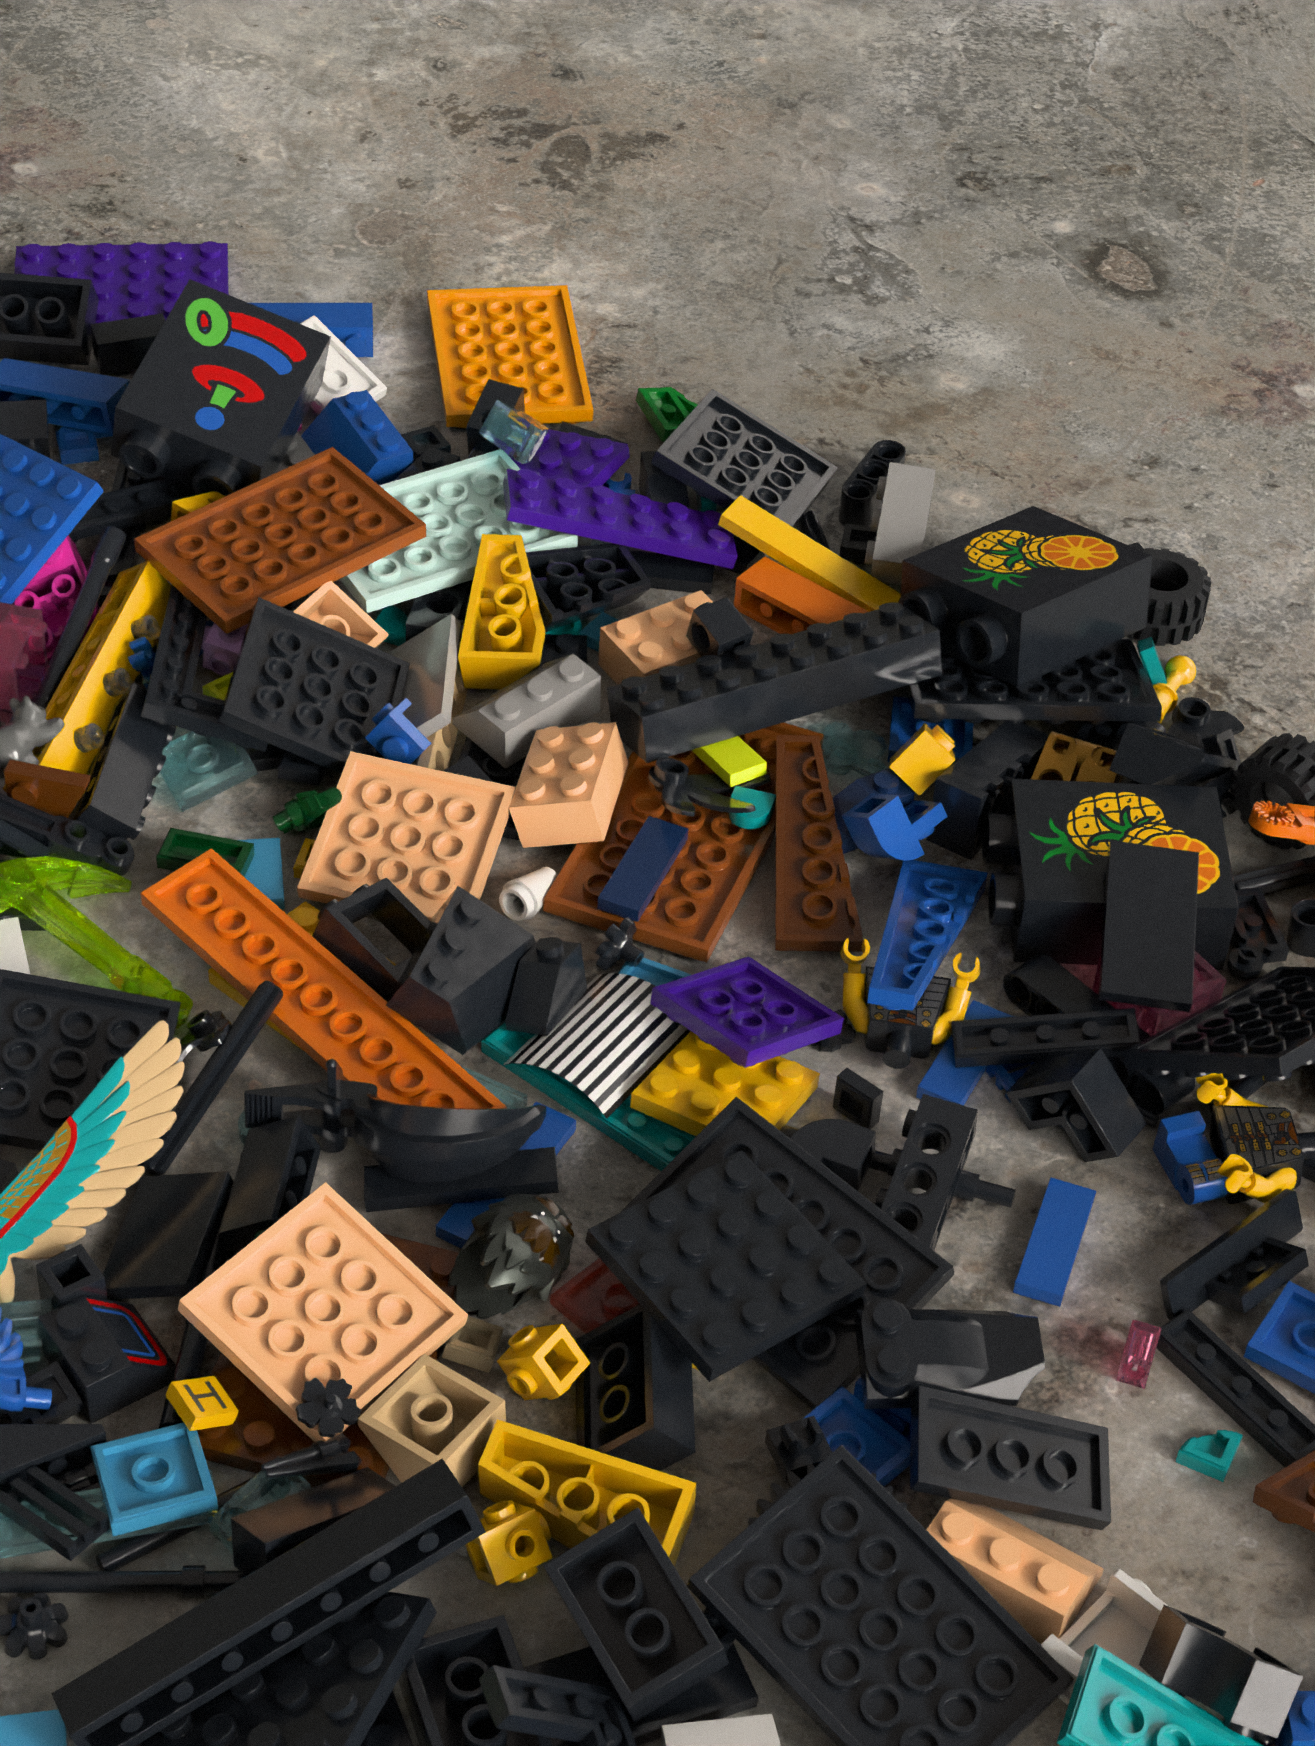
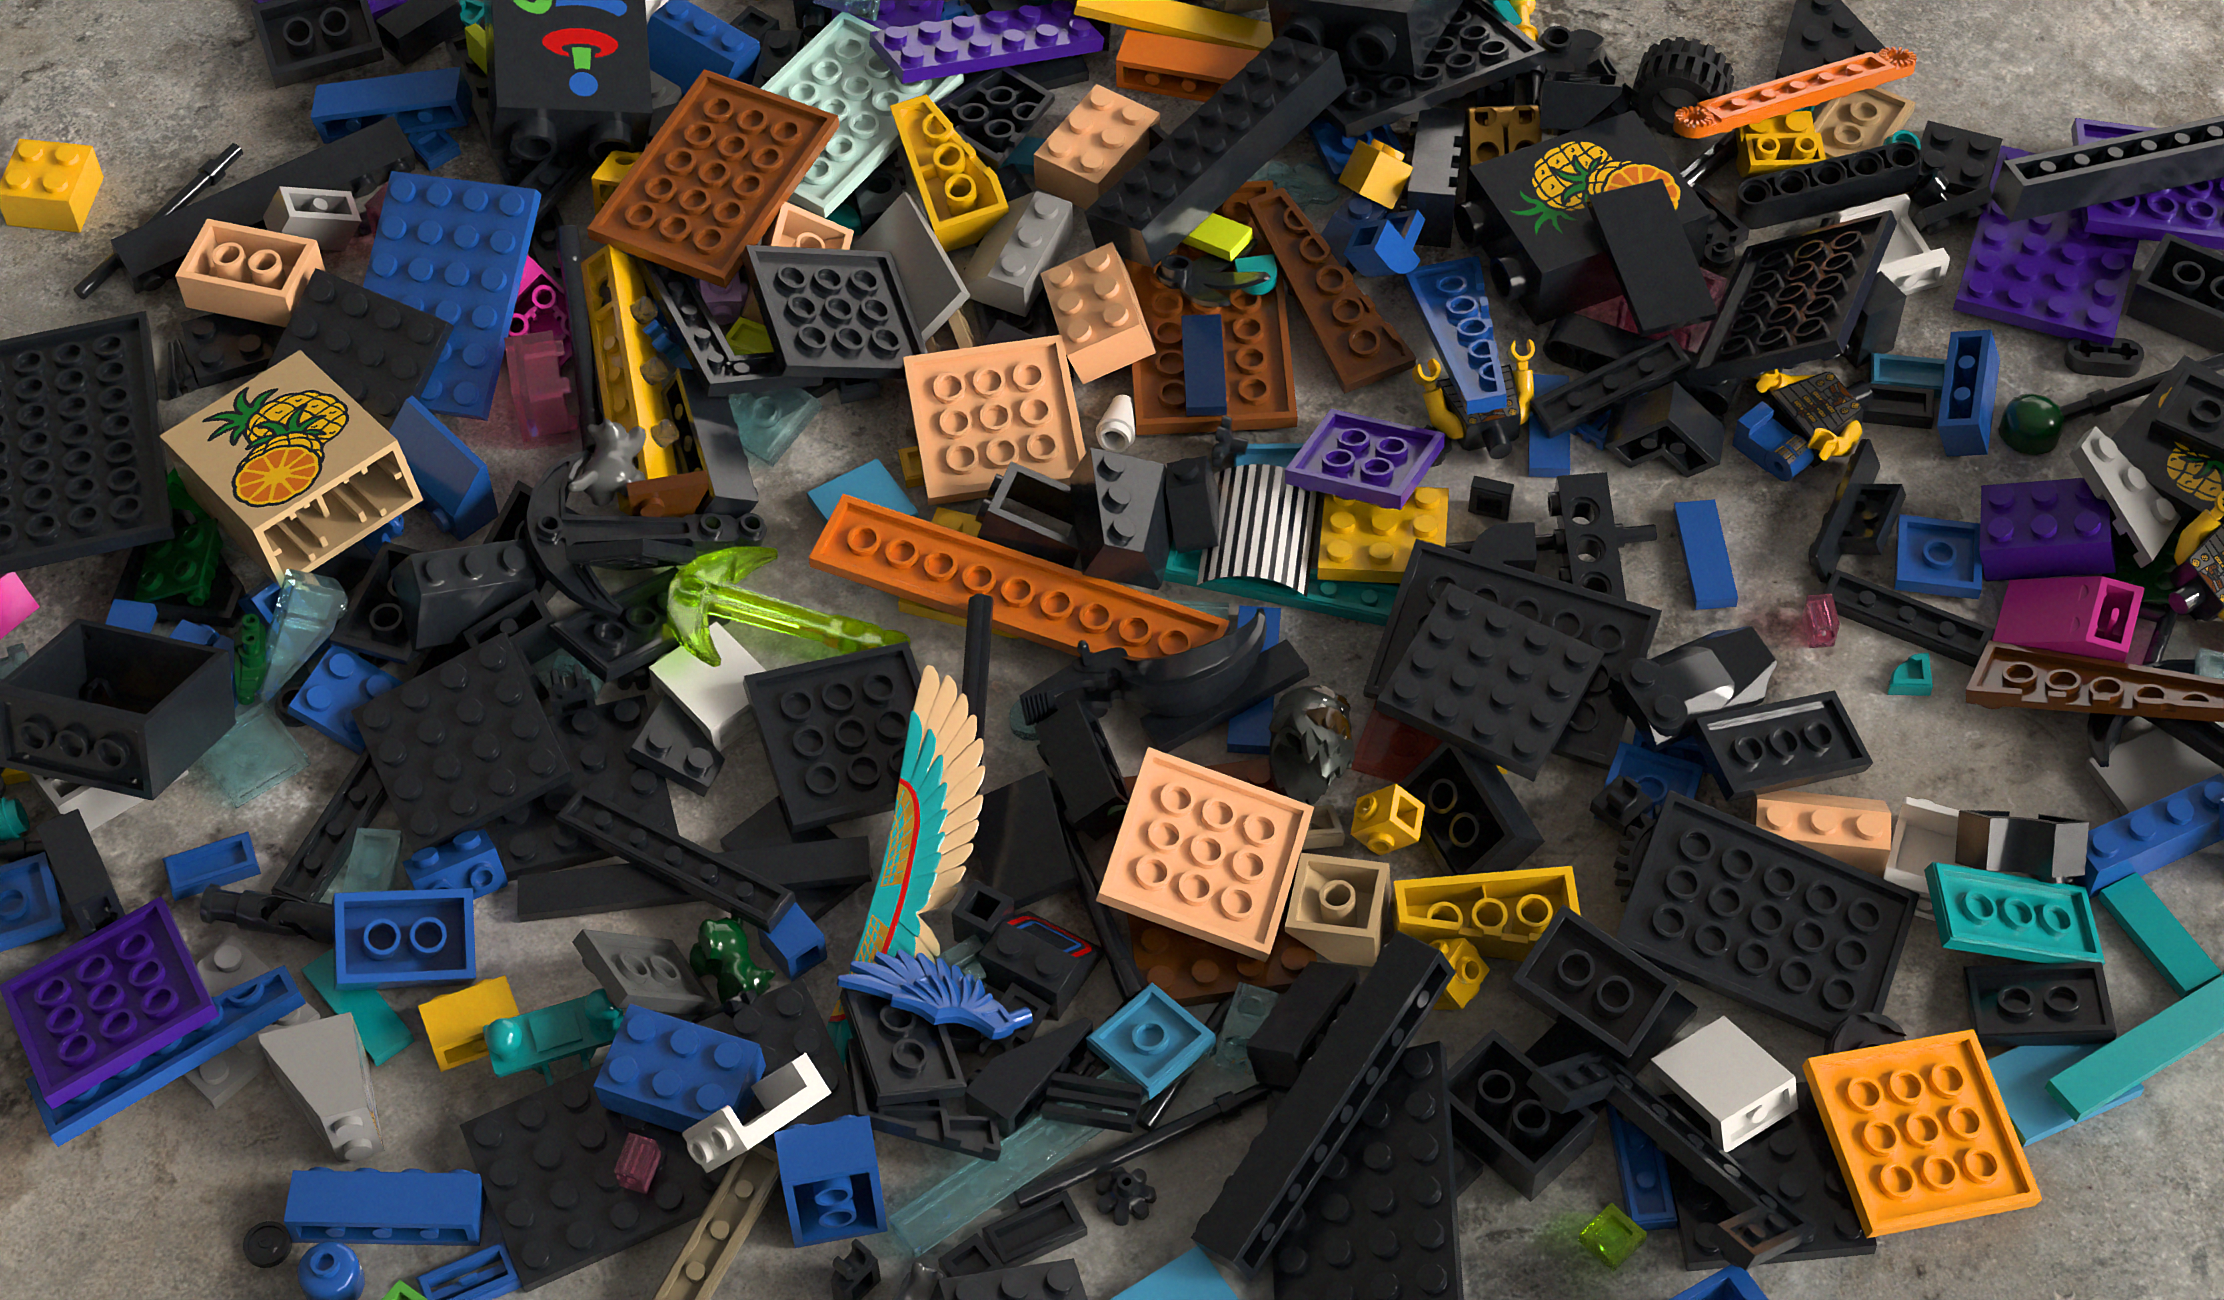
camera: 20 degrees left, 10 degrees up
dark green tile [156,828,255,877] -> none
yellow tile [165,1376,239,1431] -> none
black plate [175,1010,232,1064] -> none
black piece [261,1433,362,1478] -> none
dark green helmet [272,788,342,834] -> none
black plant [295,1378,361,1438] -> none
blue bracket [365,698,432,764] -> none
black brick [686,597,754,657] -> none

